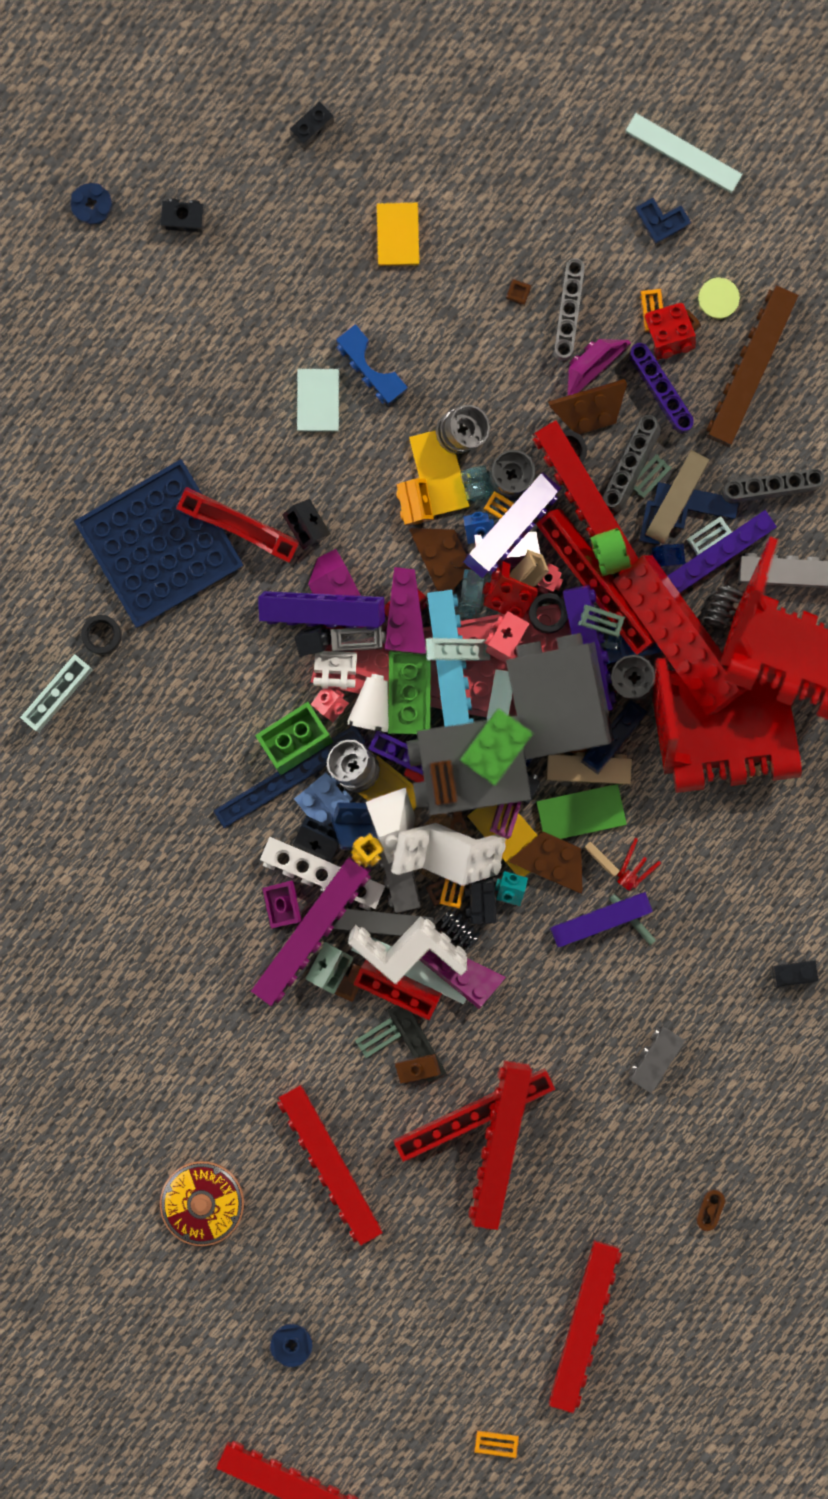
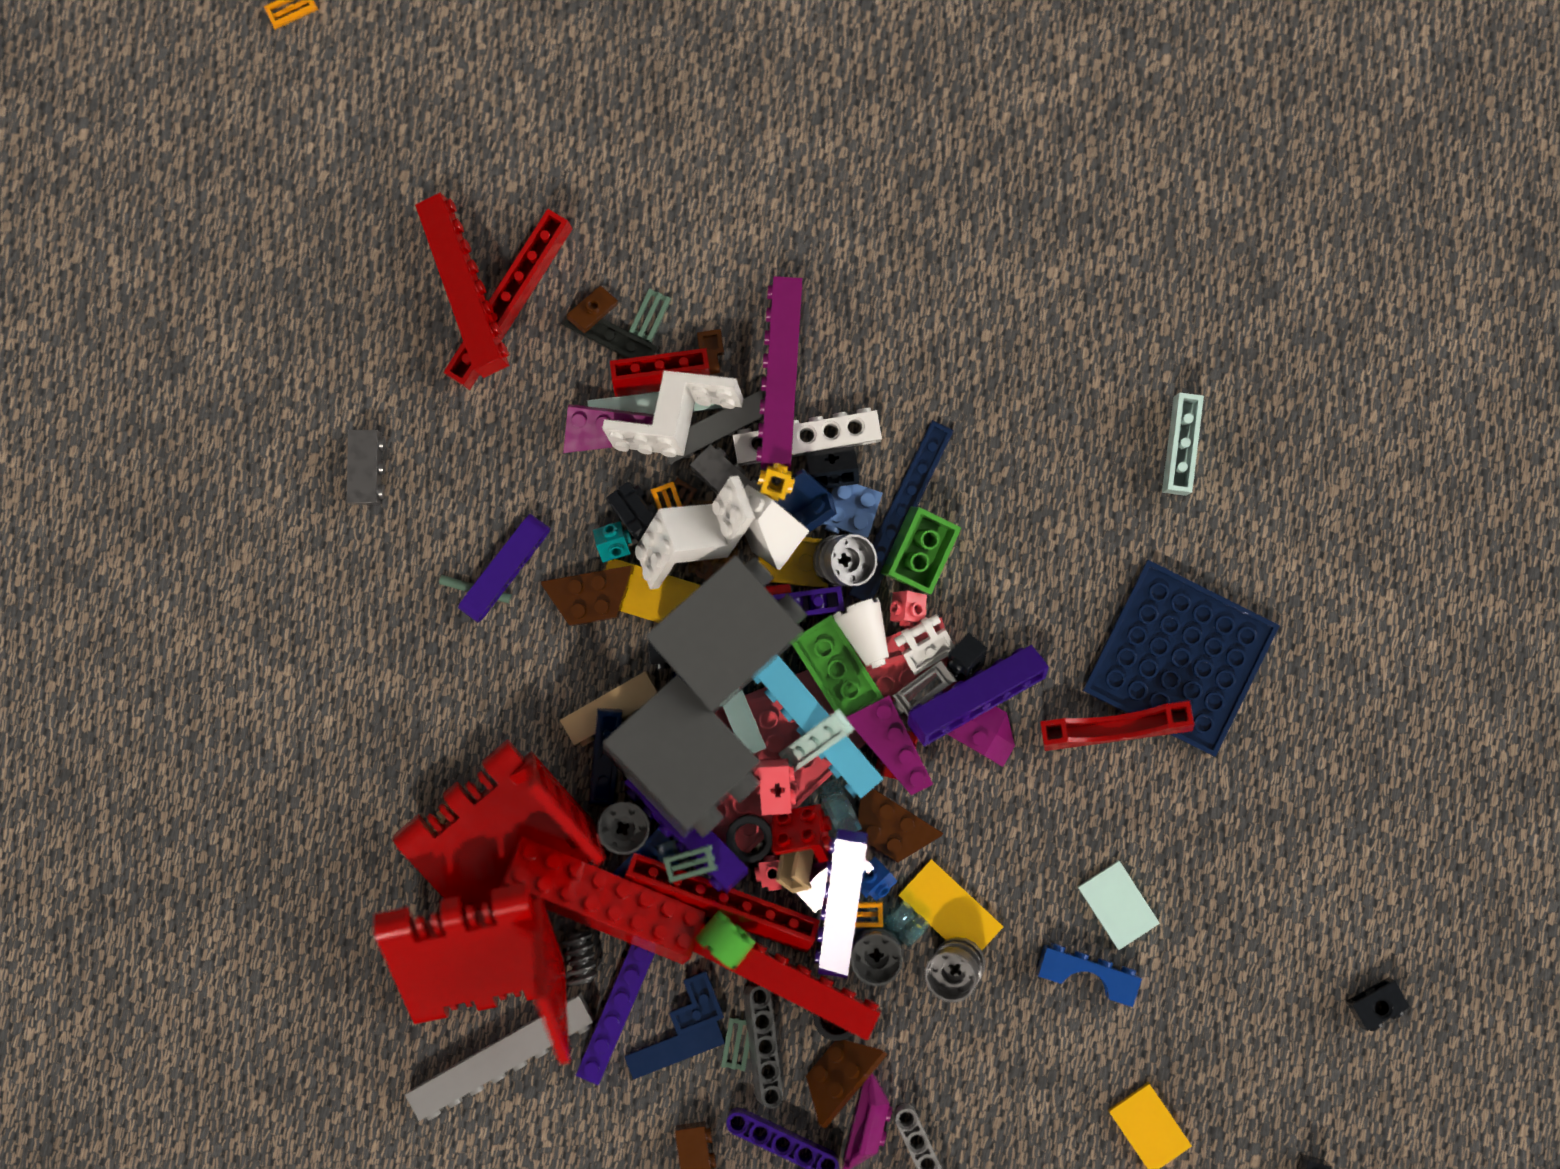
camera: 155 degrees right, 0 degrees up
dark blue plate [70,183,112,225] -> none
black tyre [81,615,122,655] -> none
dish [160,1161,244,1246] -> none
magenta slope [262,881,302,928] -> none
red brick [277,1084,383,1246] -> none
black brick [282,499,331,550] -> none
sand green brick [305,942,354,994] -> none
light orange brick [396,478,434,525] -> none
reddish brown tile [430,760,457,805] -> none
black piece [435,908,481,953] -> none
bright green brick [460,708,533,785] -> none
magenta tile [490,801,522,839] -> none
reddish brown tile [506,279,532,306] -> none
bright green tile [536,784,627,839] -> none
red brick [548,1240,622,1413] -> none
tan tile [584,842,620,876] -> none
red plant [617,838,661,891] -> none
dark tan beam [646,450,710,544] -> none
clear blue bracket [652,544,686,567] -> none
light aqua tile [686,516,732,556] -> none
reddish brown plate [696,1189,725,1231] -> none
dark grey beam [722,469,825,503] -> none
black brick [771,960,818,987] -> none

